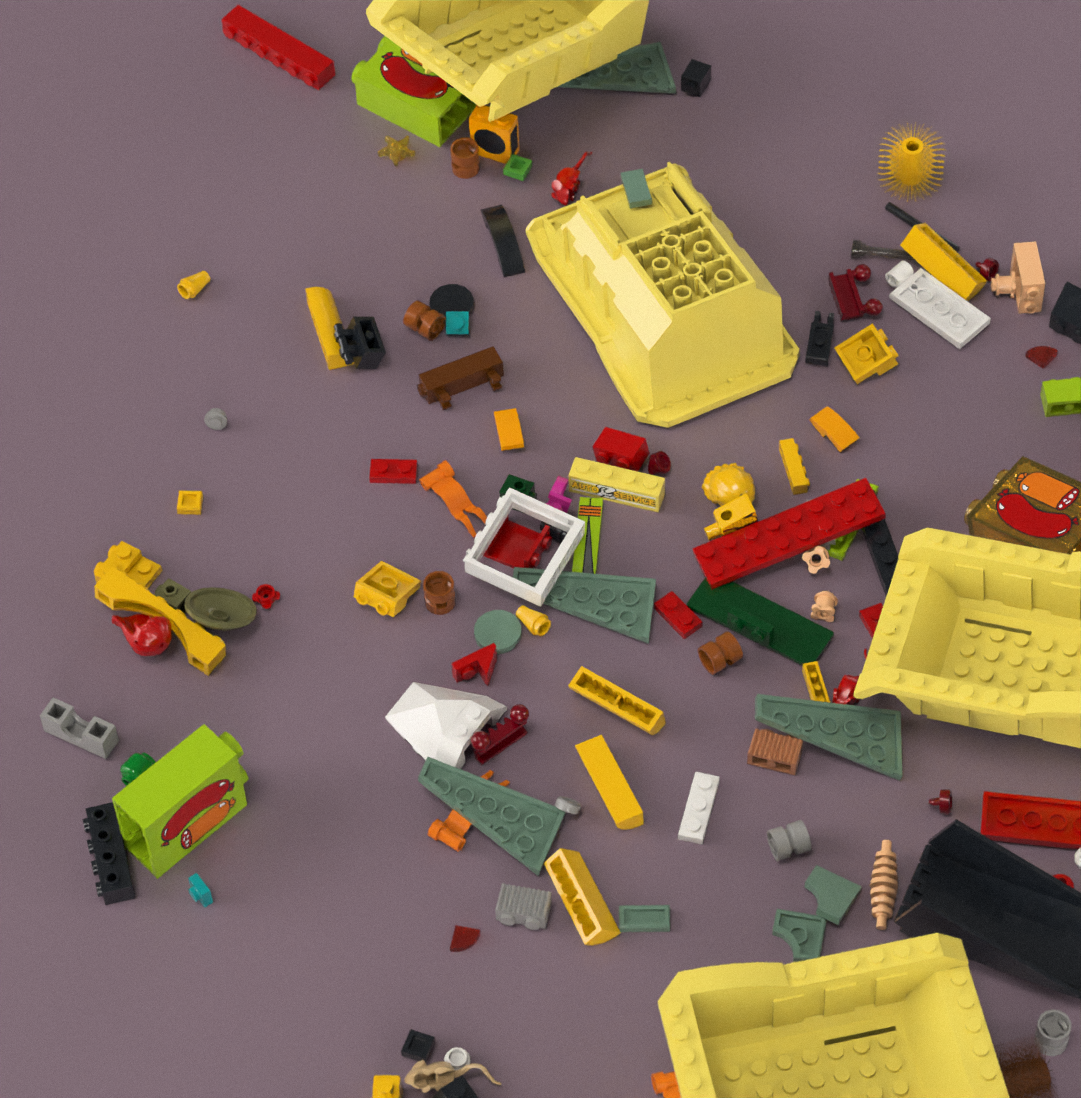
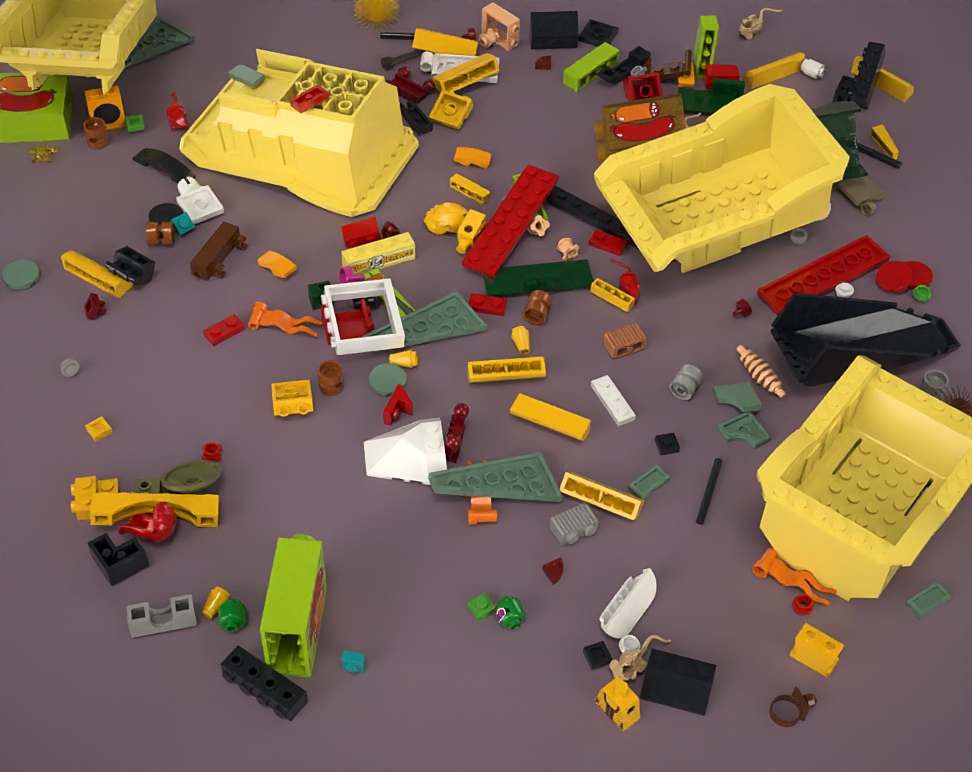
camera: 45 degrees left, 5 degrees down
light grey tile [555,796,581,814] -> none
black brick [681,59,711,97] -> none
sand green wing [755,694,902,781] -> none
none -> sand green tile [2,259,40,290]
none -> dark red tile [84,293,107,320]
none -> black brick [87,533,149,586]
none -> white plate [176,177,224,225]
none -> yellow cone [201,586,230,620]
none -> red plate [289,85,329,114]
none -> yellow brick [432,53,500,93]
none -> bright green plate [467,592,495,622]
none -> green head [494,595,526,629]
none -> yellow cone [511,326,530,355]
none -> white brick [599,568,657,638]
none -> black plate [655,432,680,456]
none -> black bar [696,458,723,525]

